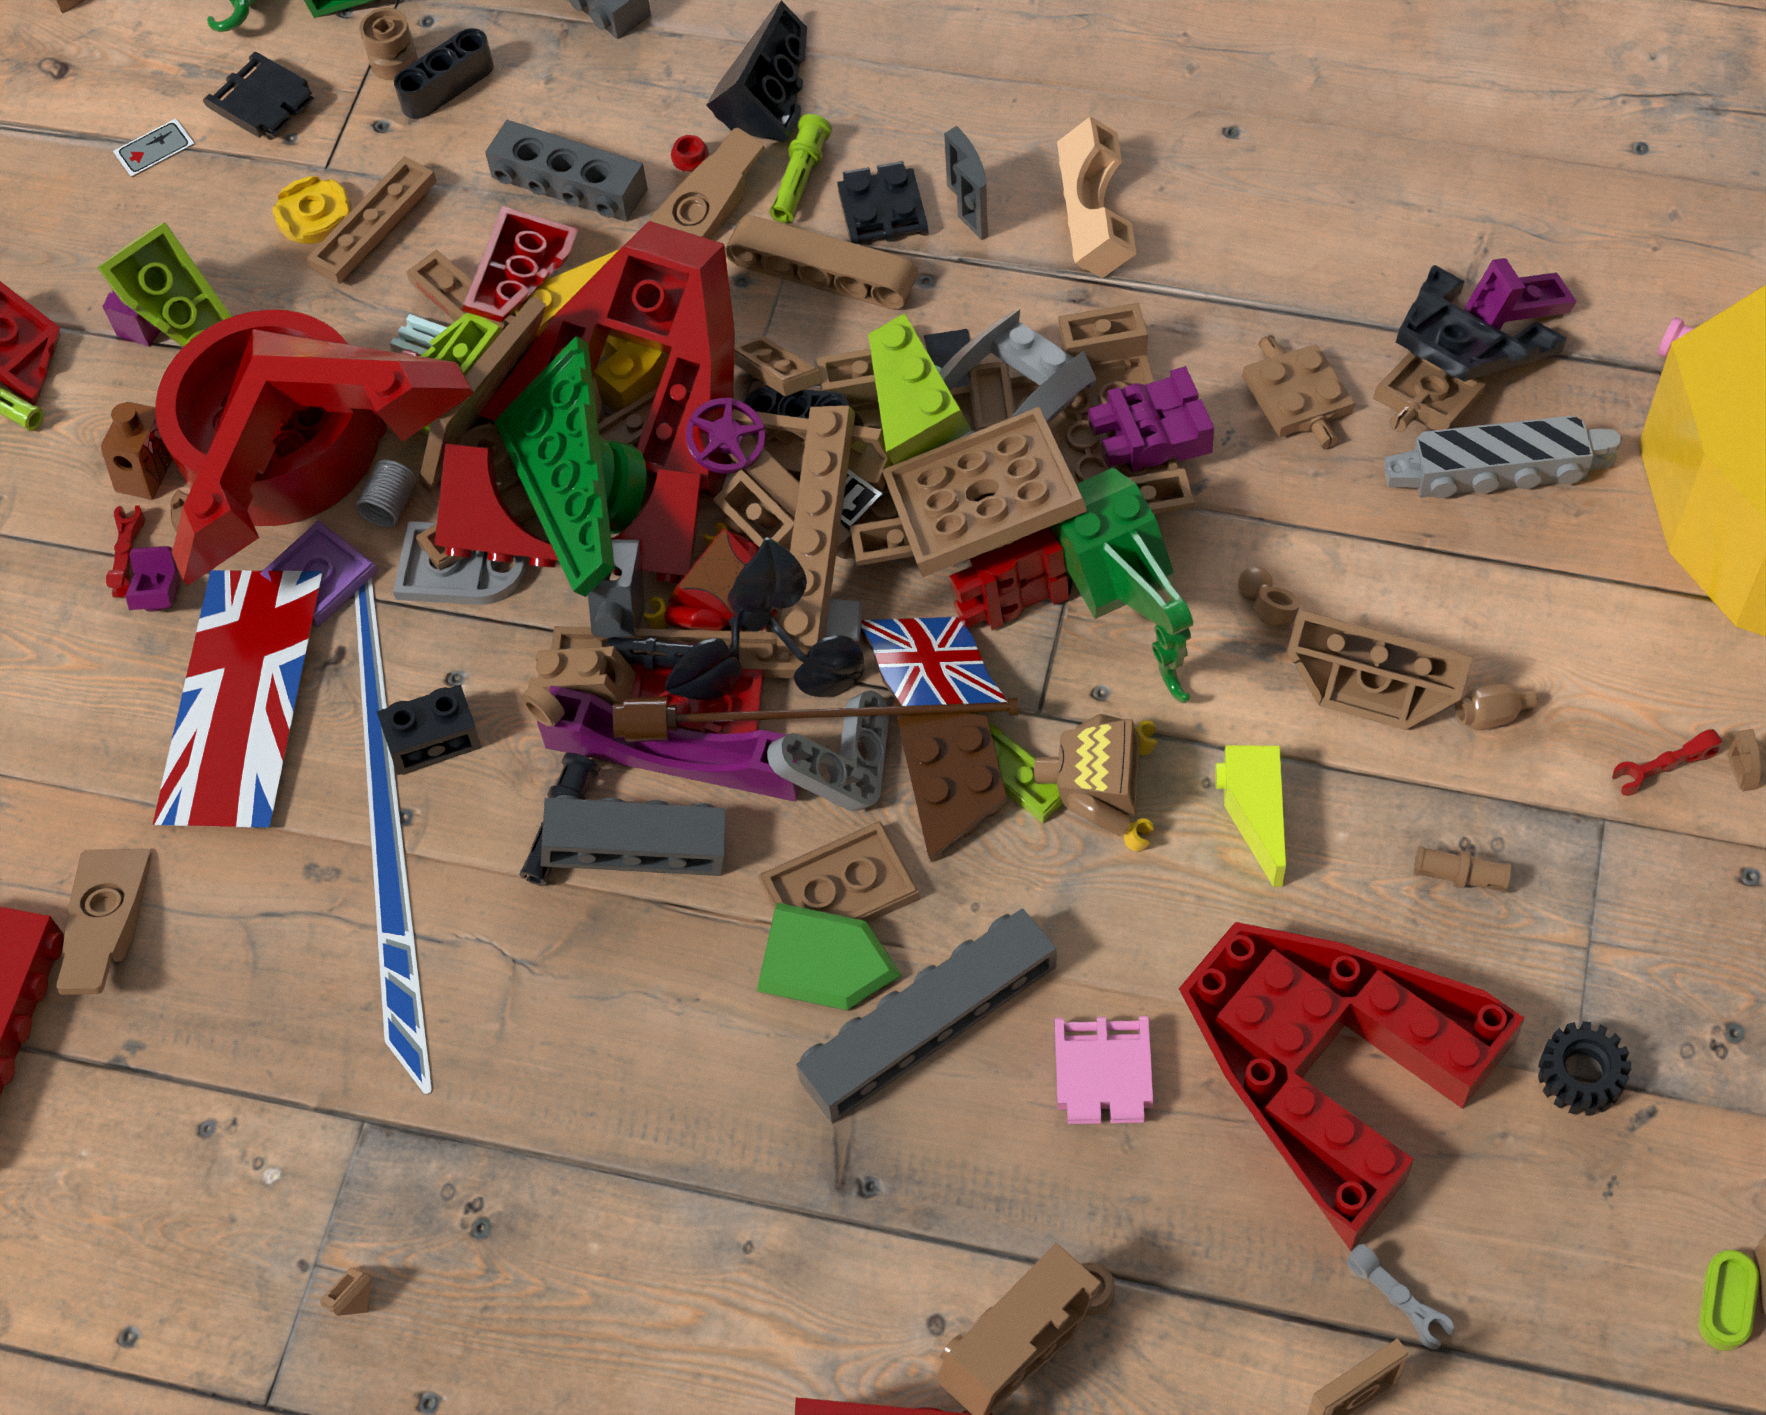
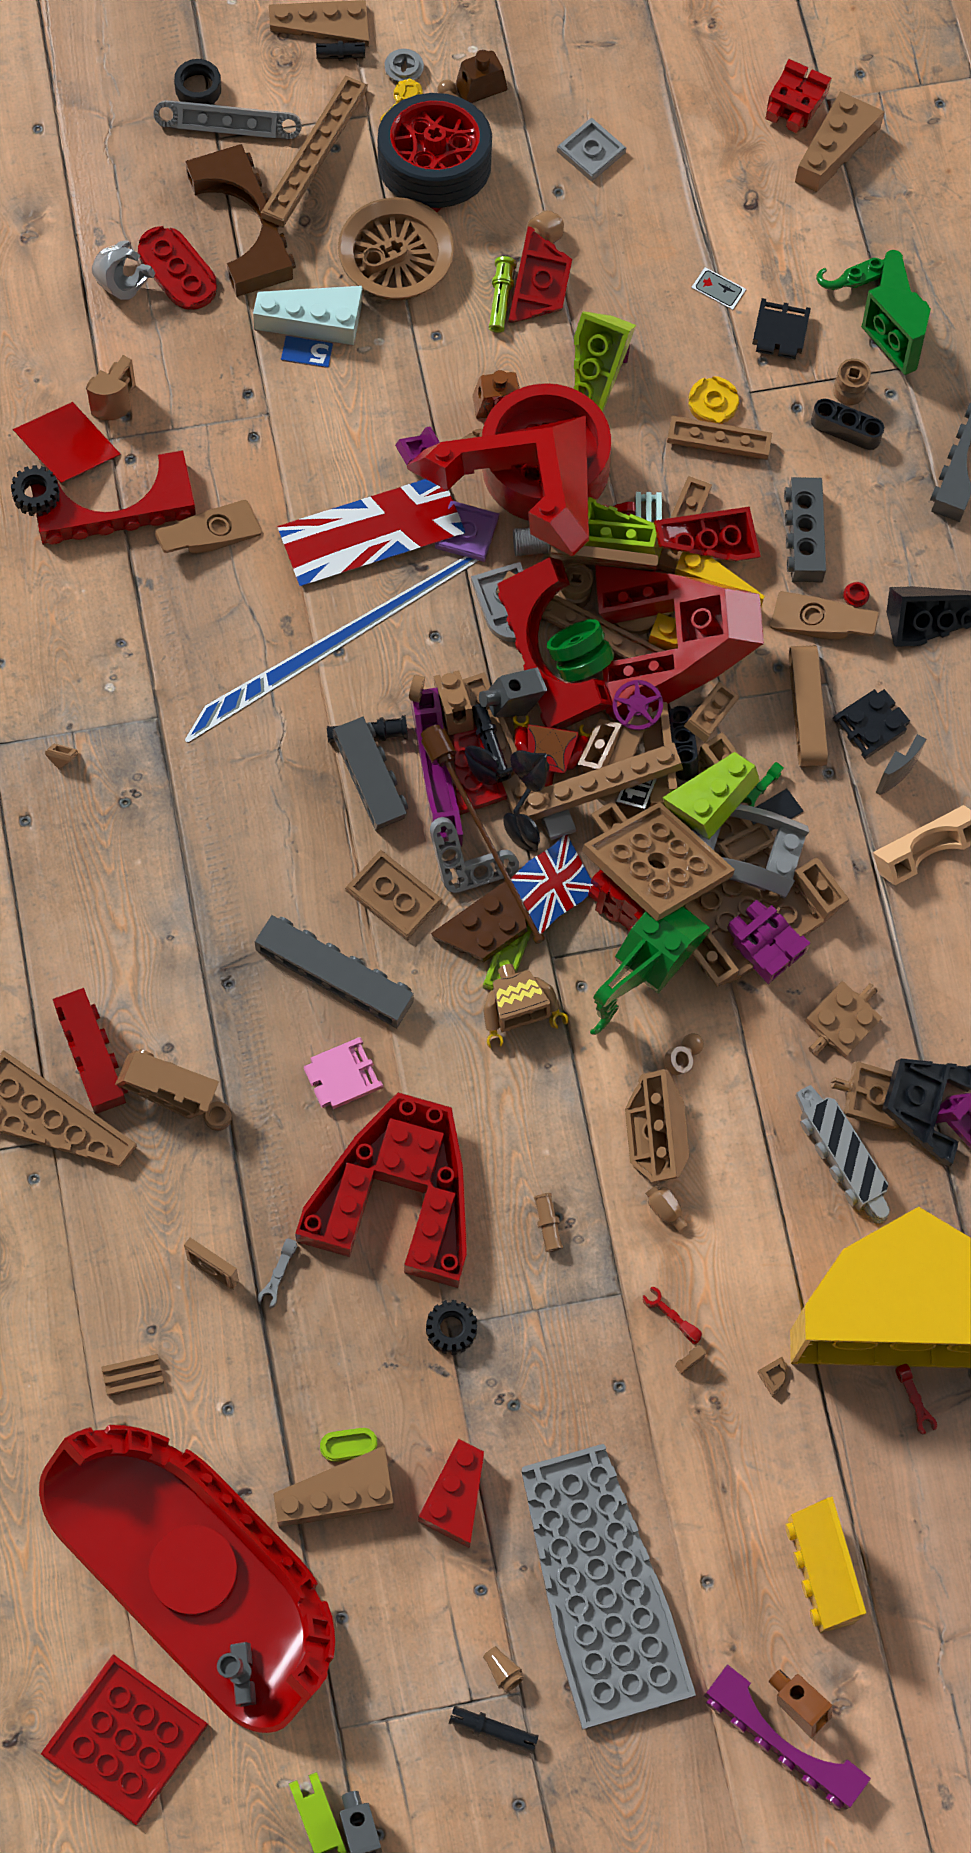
camera: 55 degrees right, 10 degrees up
red piece [106,505,145,598] -> none
black brick [377,684,481,775] -> none
green wing [494,336,614,597] -> none
bright green tile [757,903,902,1011] -> none
lime pin [769,114,832,223] -> none
neon yellow slope [1215,745,1286,887] -> none

